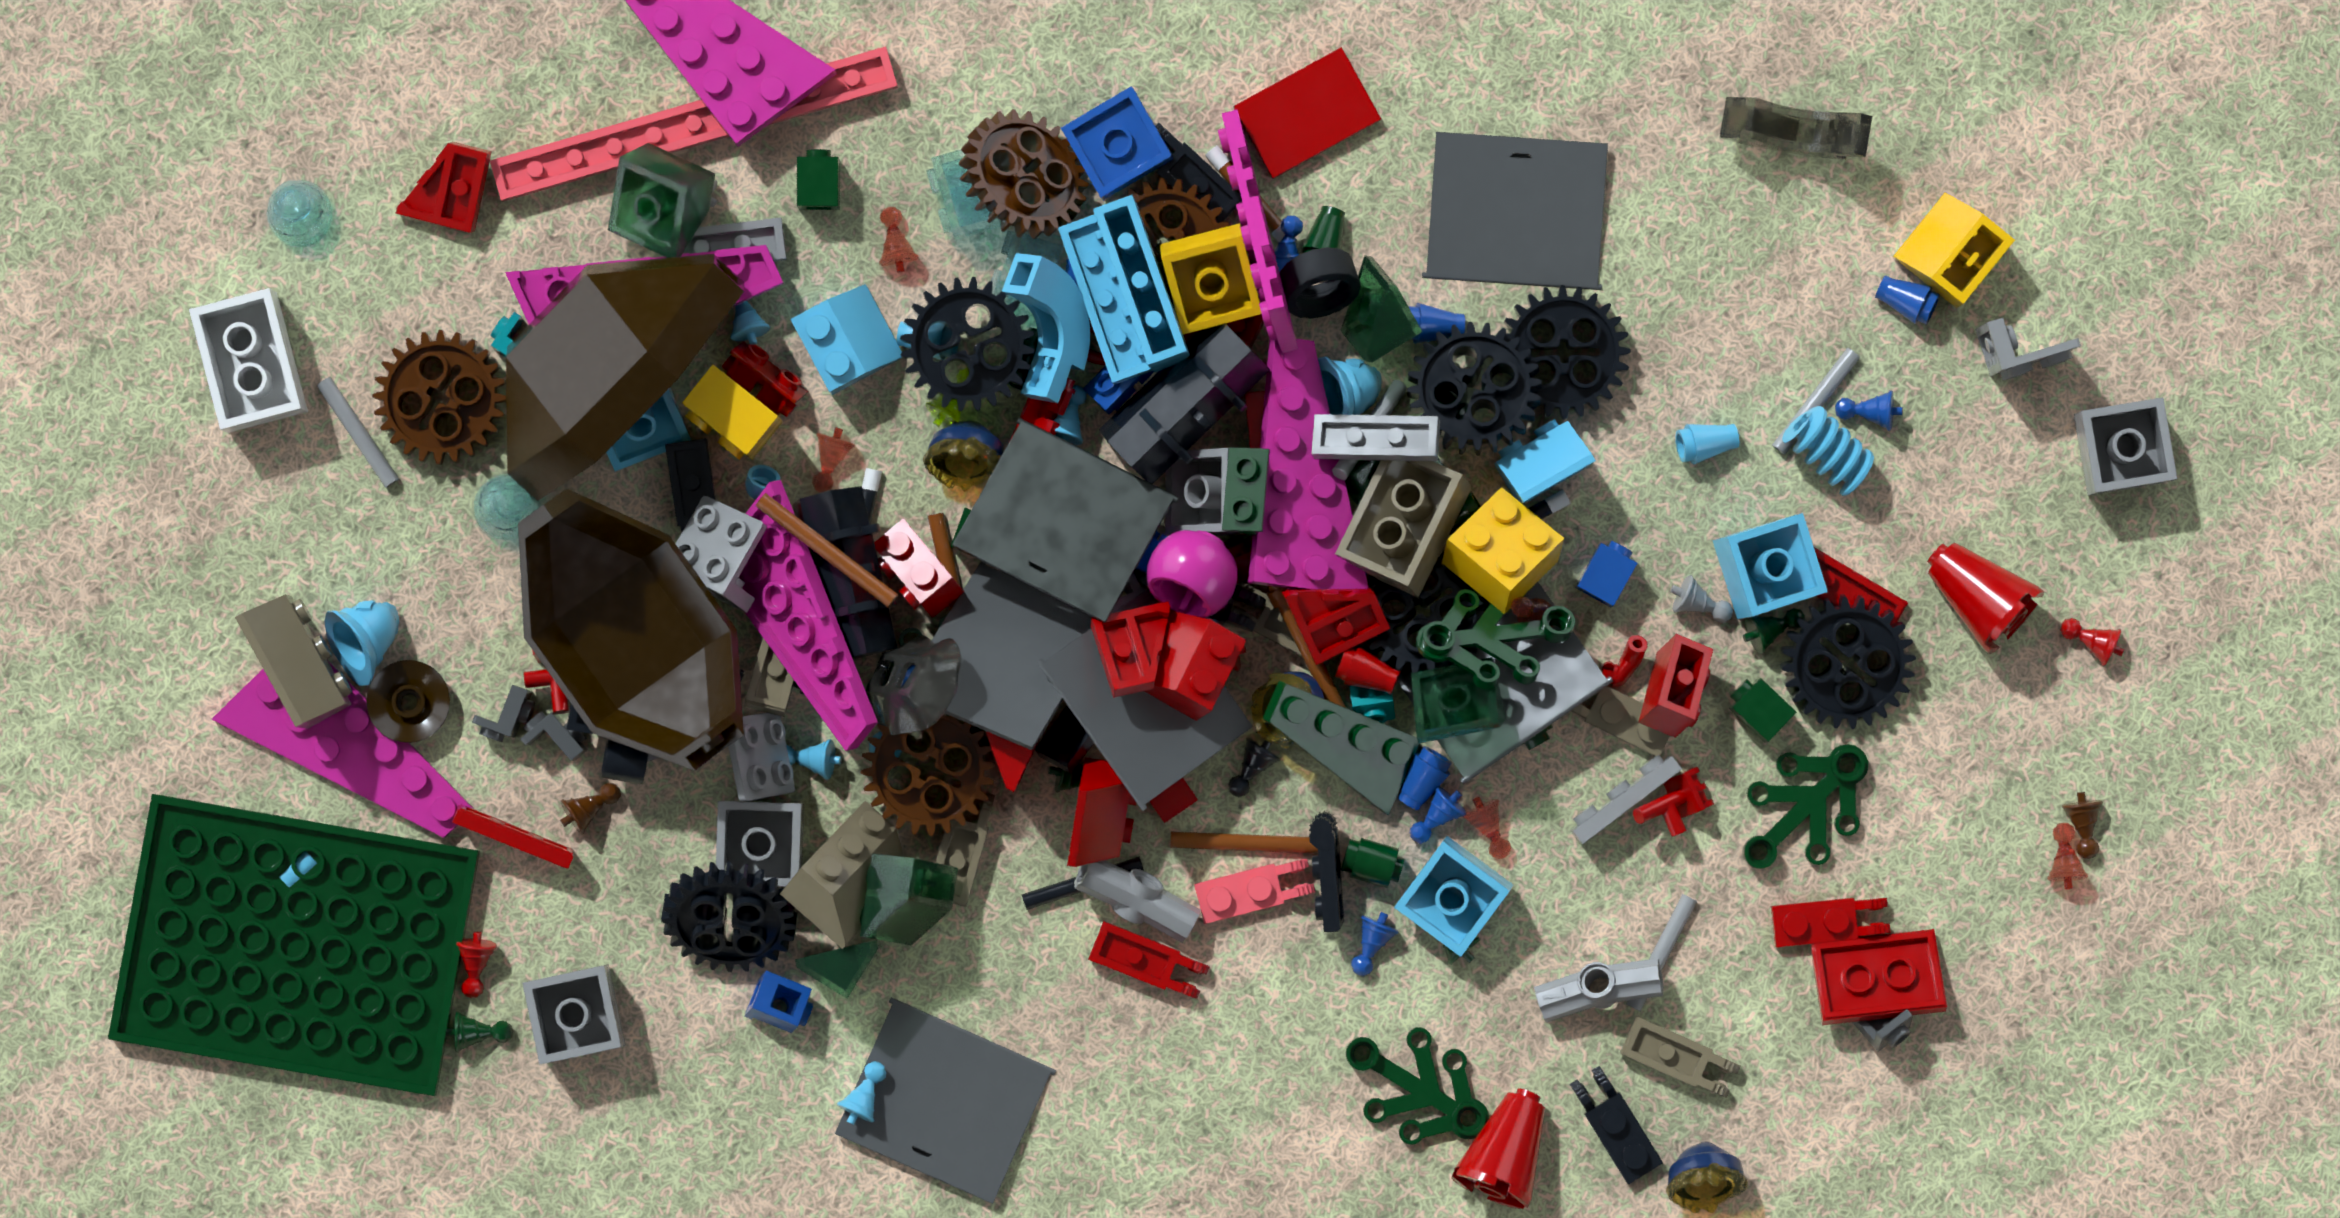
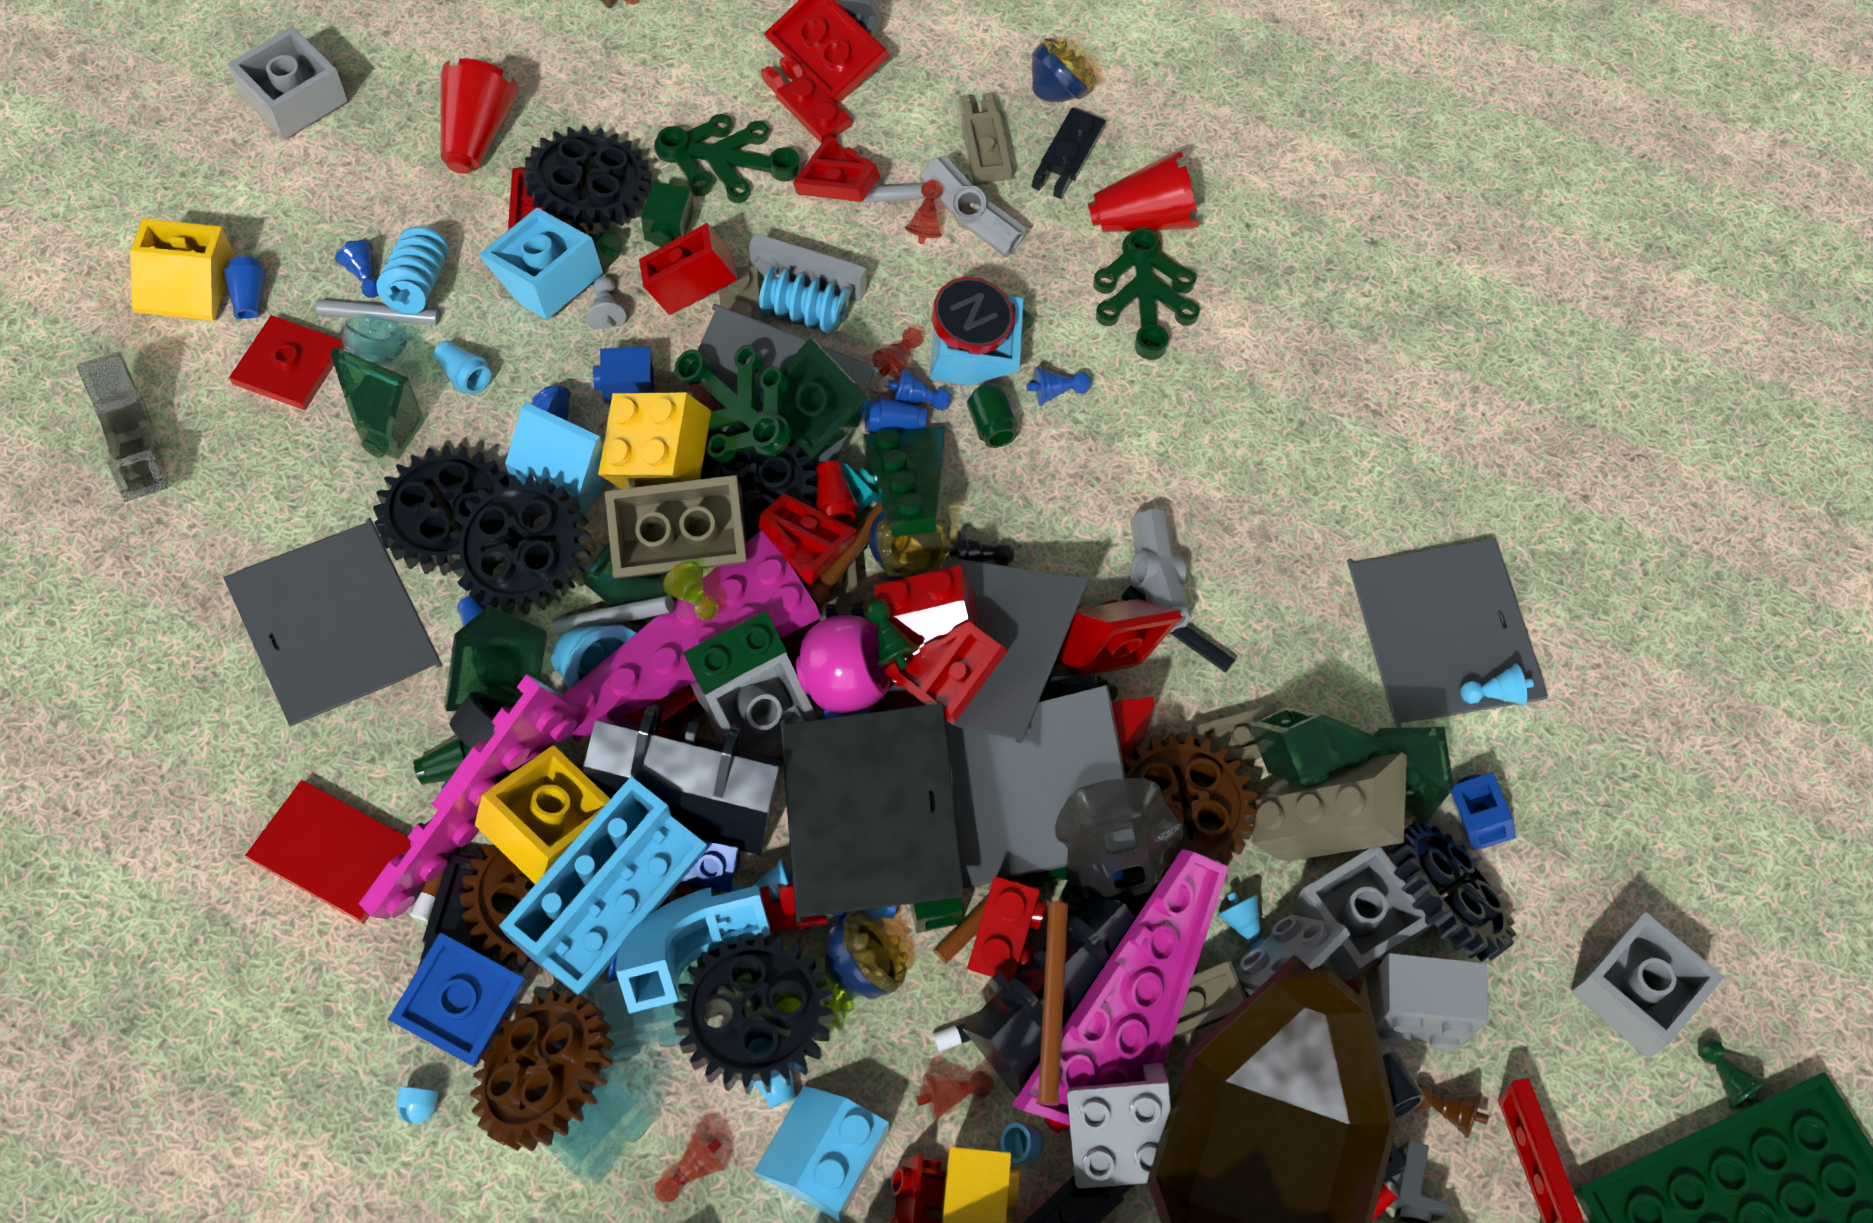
camera: 125 degrees left, 25 degrees down
red piece [456,932,497,998] -> none
red hinge [1088,921,1210,999] -> none
dark orange bar [1170,831,1318,854] -> none
coral hinge [1194,858,1316,924] -> none
black hinge [1309,811,1345,932] -> none
plate [1312,414,1440,461] -> none
red arm [1601,635,1648,687] -> none
red arm [1633,766,1714,837] -> none
light grey bracket [1975,318,2081,381] -> none
red piece [2060,618,2125,667] -> none
none -> red plate [229,315,346,410]
none -> clear green slope [330,347,425,460]
none -> clear light blue piece [340,317,407,368]
none -> medium azure hinge [396,1087,439,1124]
none -> blue piece [531,386,571,421]
none -> clear neon green piece [663,561,719,621]
none -> medium azure piece [759,266,850,334]
none -> red wing [793,135,880,202]
none -> dark green piece [866,599,920,670]
none -> clear red piece [904,180,943,244]
none -> tile [931,277,1014,355]
none -> light grey brick [1368,953,1489,1051]

